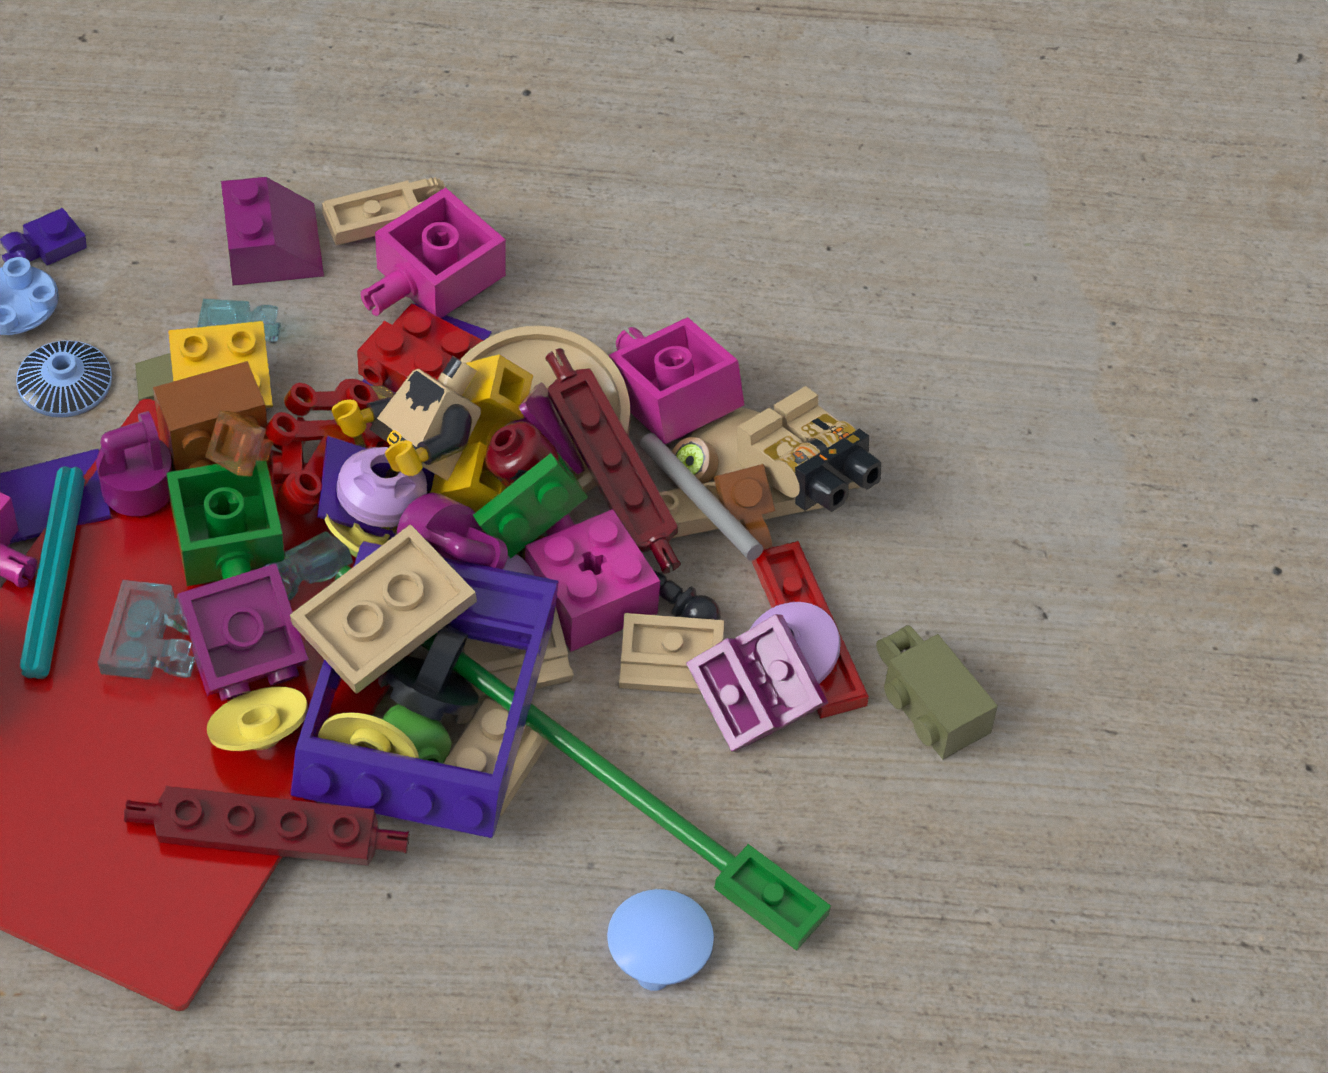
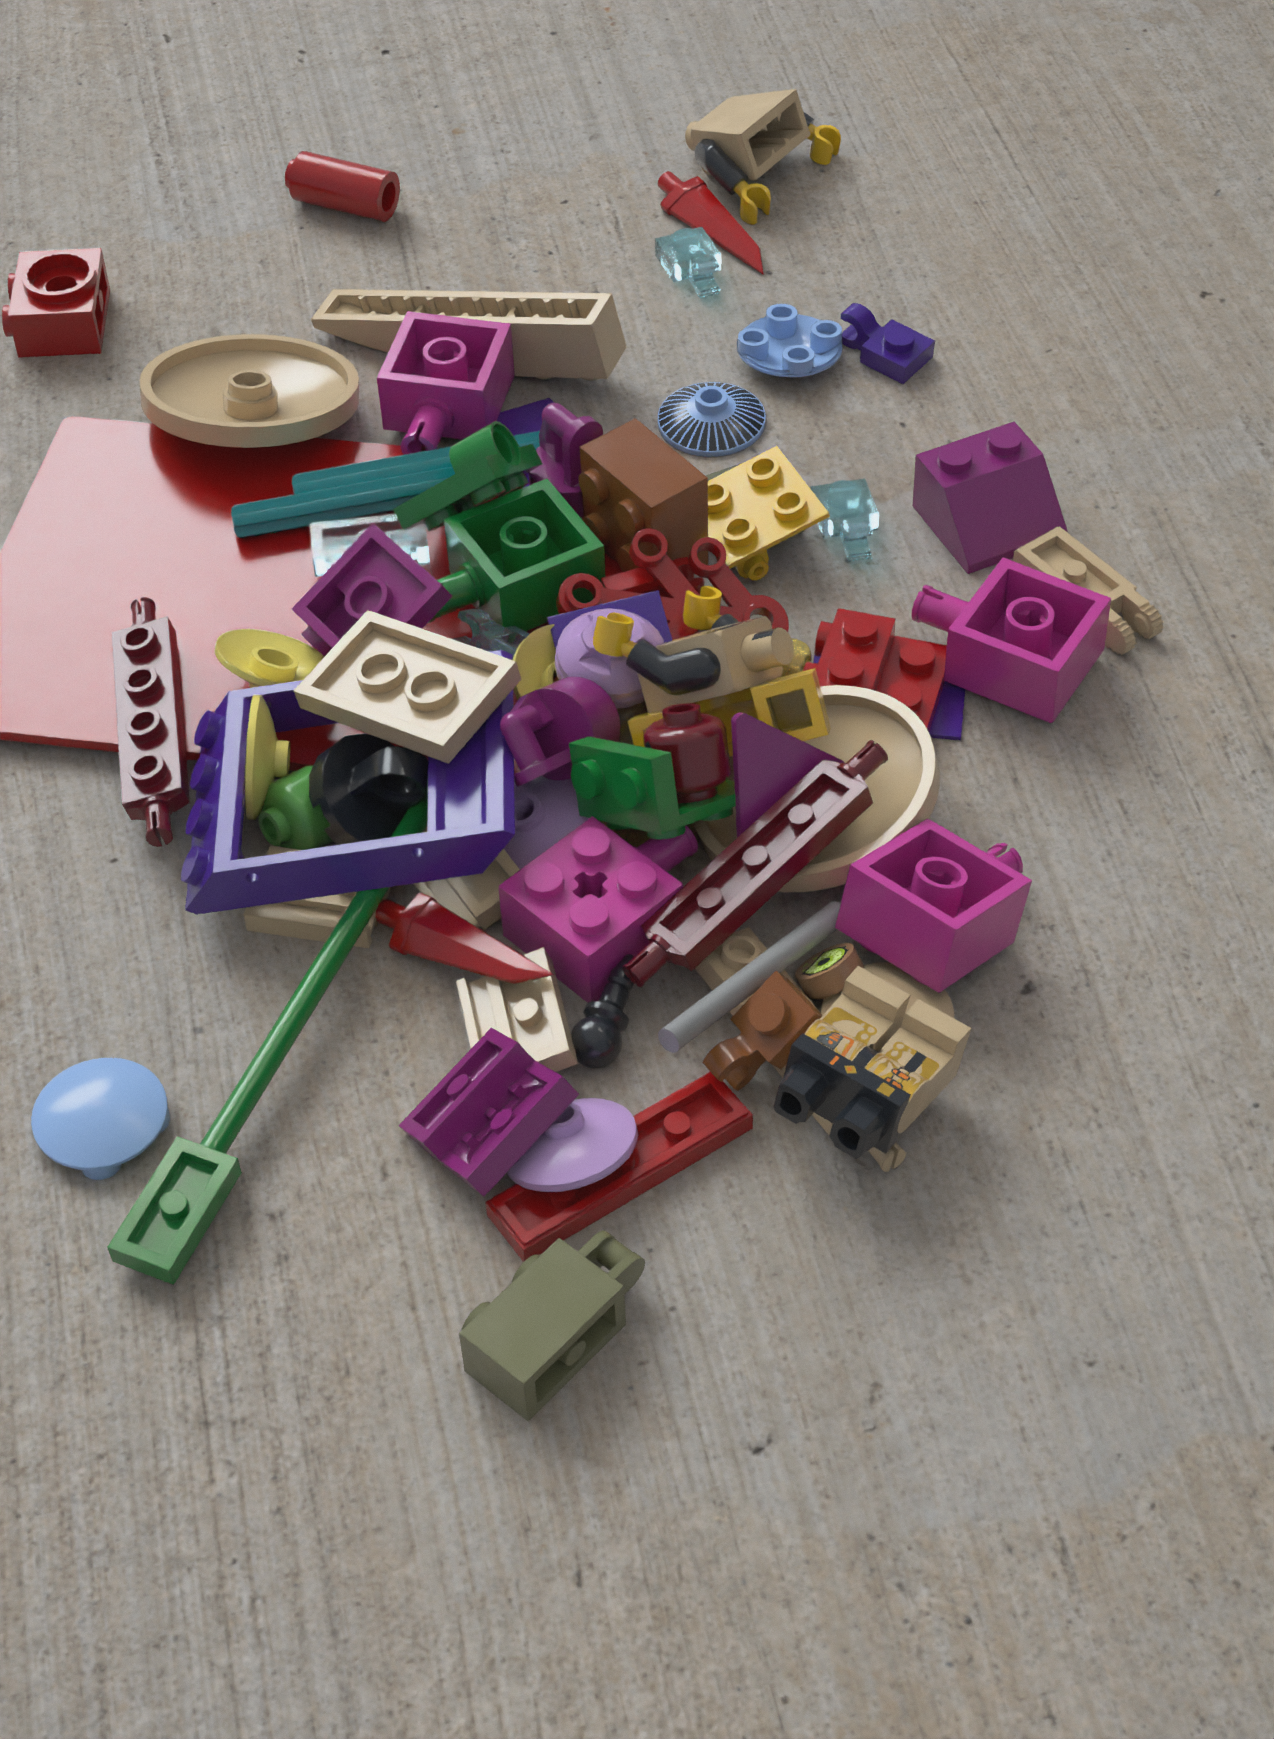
camera: 80 degrees right, 5 degrees down
clear orange tile [205,410,273,476] -> none
none -> teal axle [231,467,455,538]
none -> red bar [375,892,554,984]
none -> green plate [393,421,543,532]

